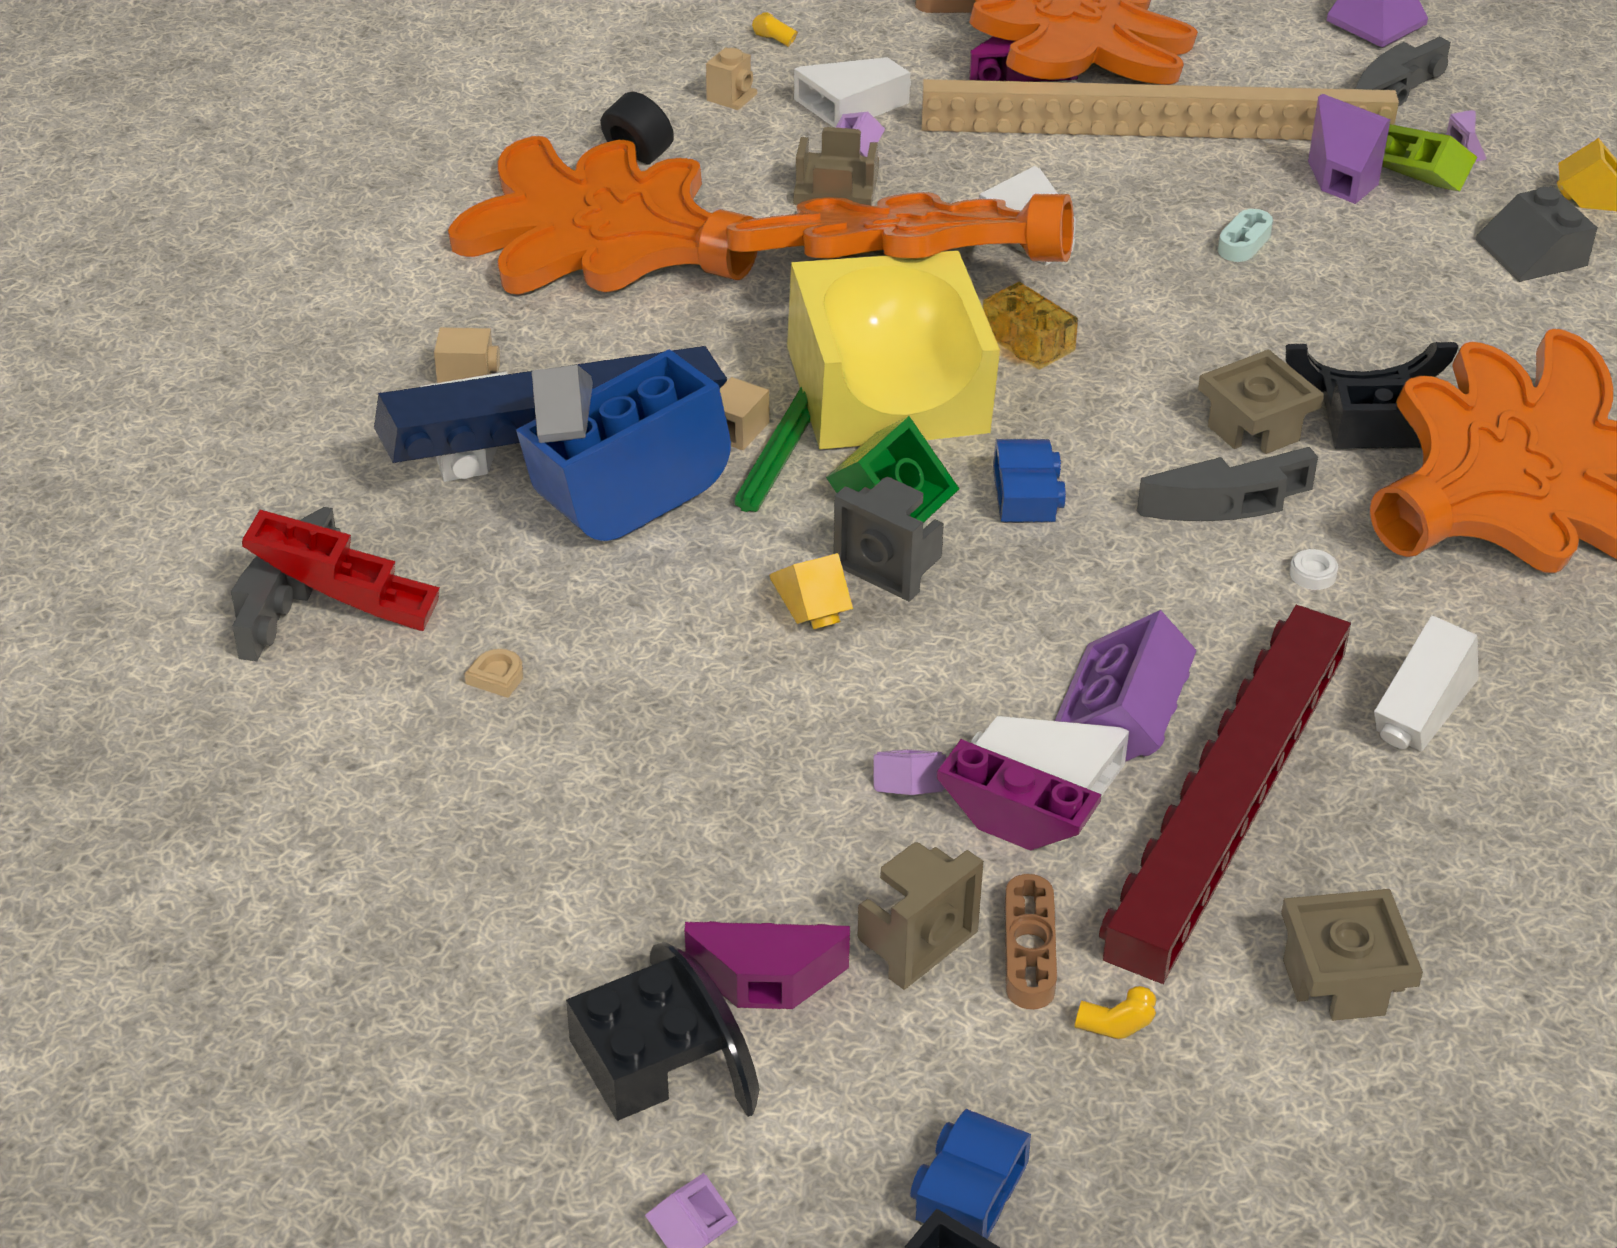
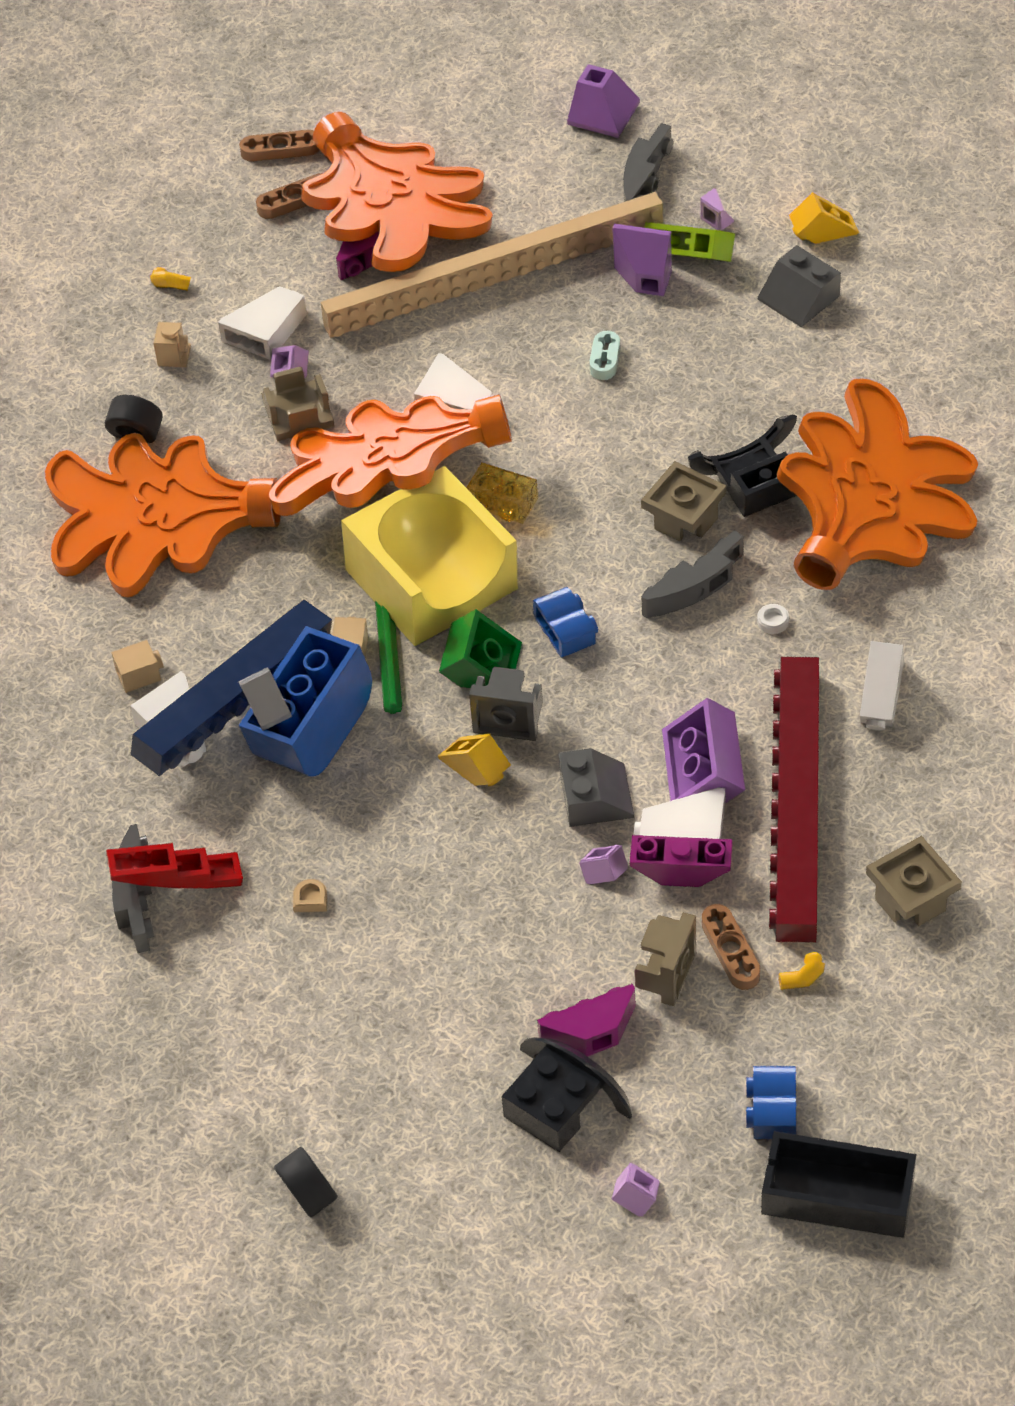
camera: 20 degrees left, 10 degrees up
none -> black tyre [274,1147,338,1217]
none -> dark grey slope [558,748,634,827]

